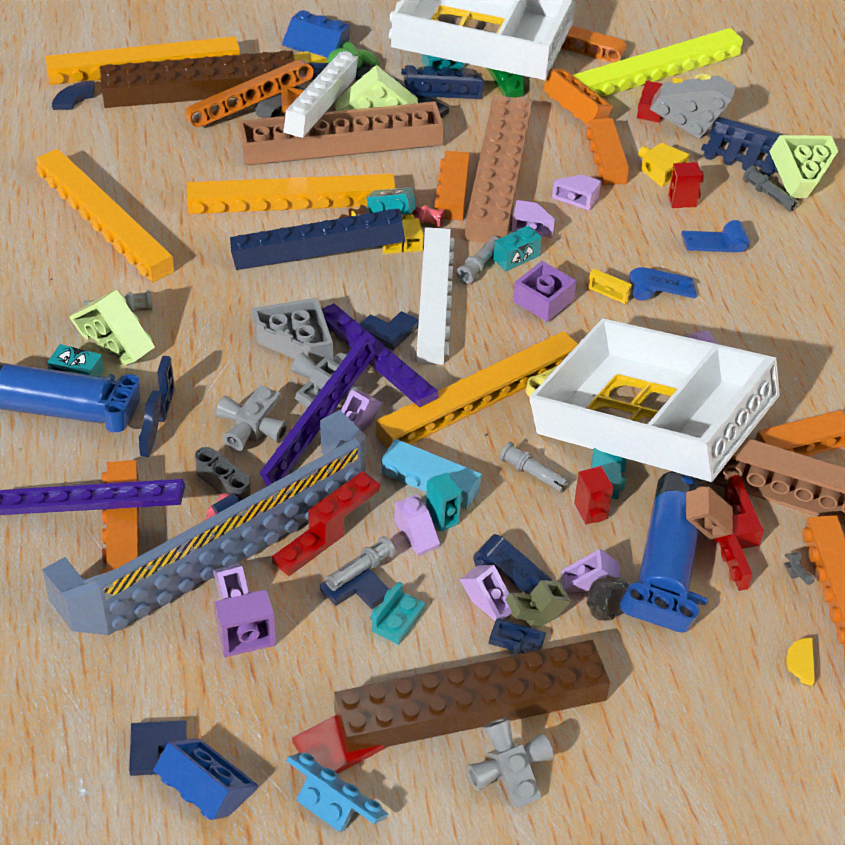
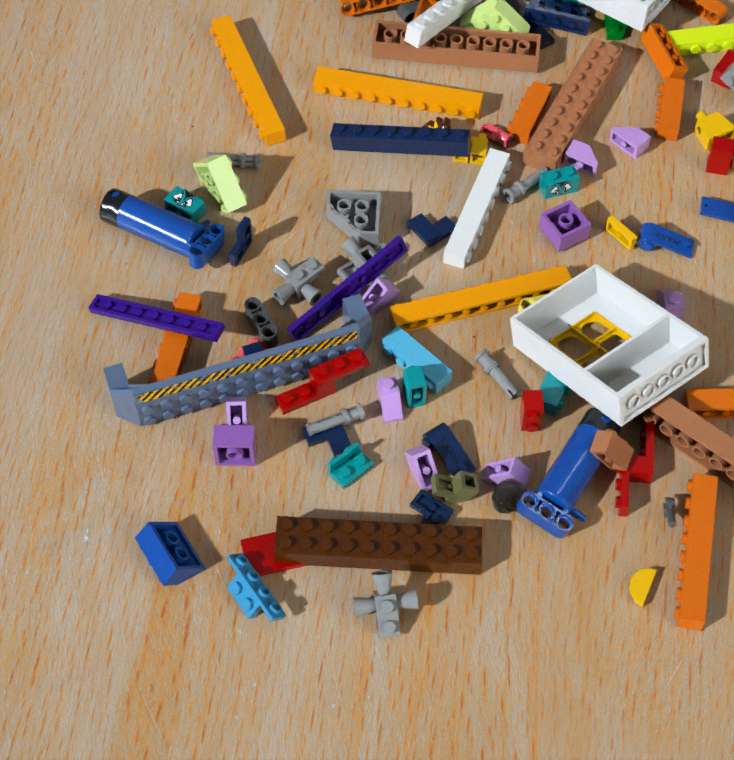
camera: 20 degrees right, 10 degrees up
dark blue tile [129,720,187,776] -> none
dark blue tile [139,390,161,457] -> none
dark purple plate [322,303,438,408] -> none
teal brick [366,187,416,215] -> none

